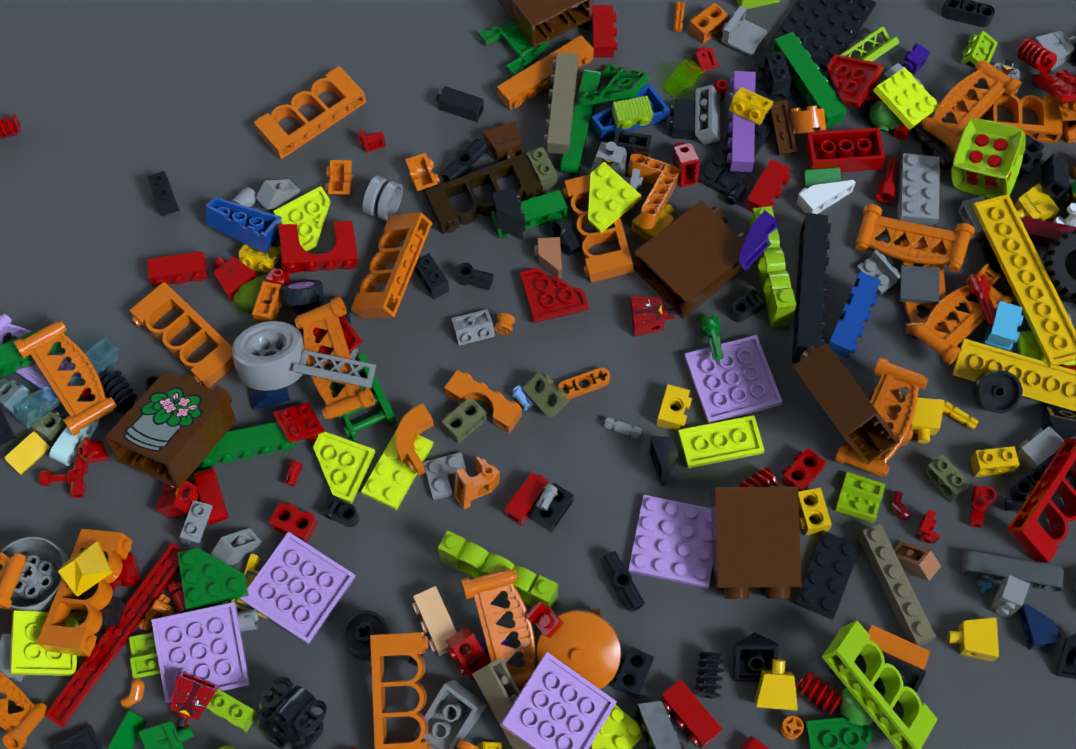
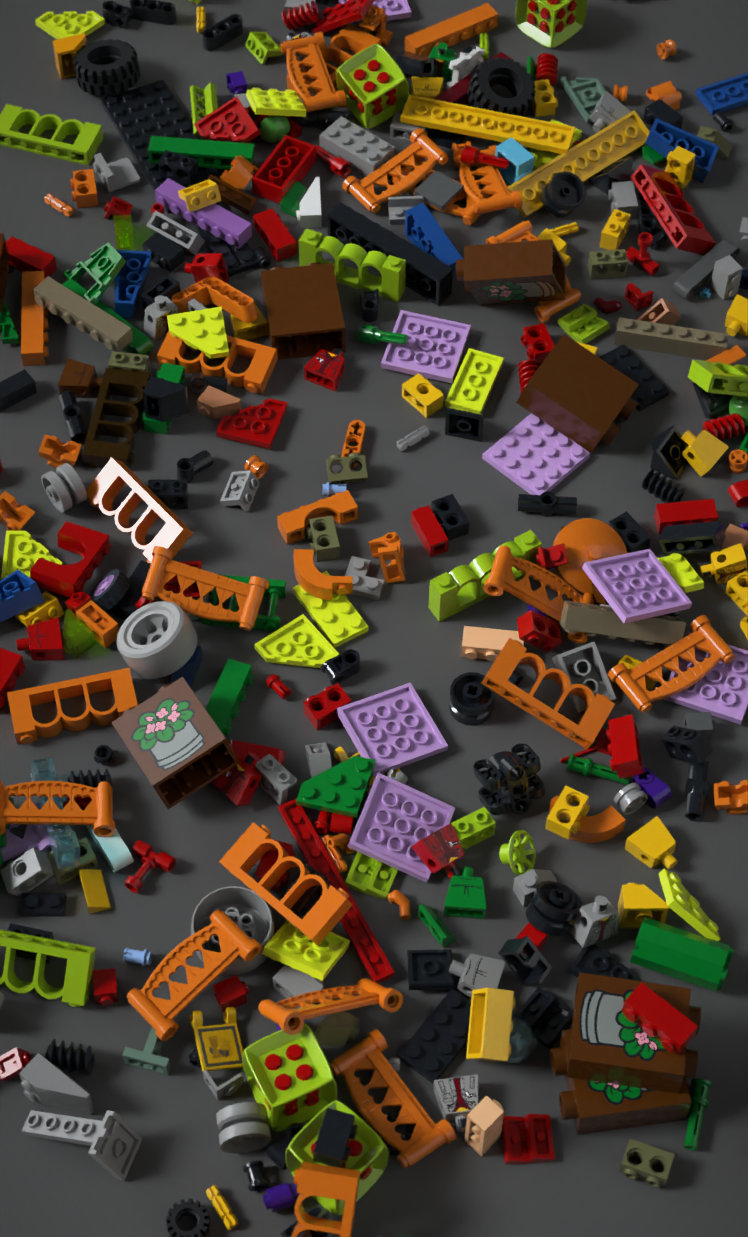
camera: 60 degrees left, 10 degrees down
yellow slope [58,541,113,596] -> none
red bracket [77,437,109,464] -> none
red hinge [273,402,325,443] -> none
light grey fence [292,350,376,388] -> none
light grey pin [536,484,558,511] -> none
lime brick [611,96,653,129] -> none
dark purple slope [739,210,778,271] -> none

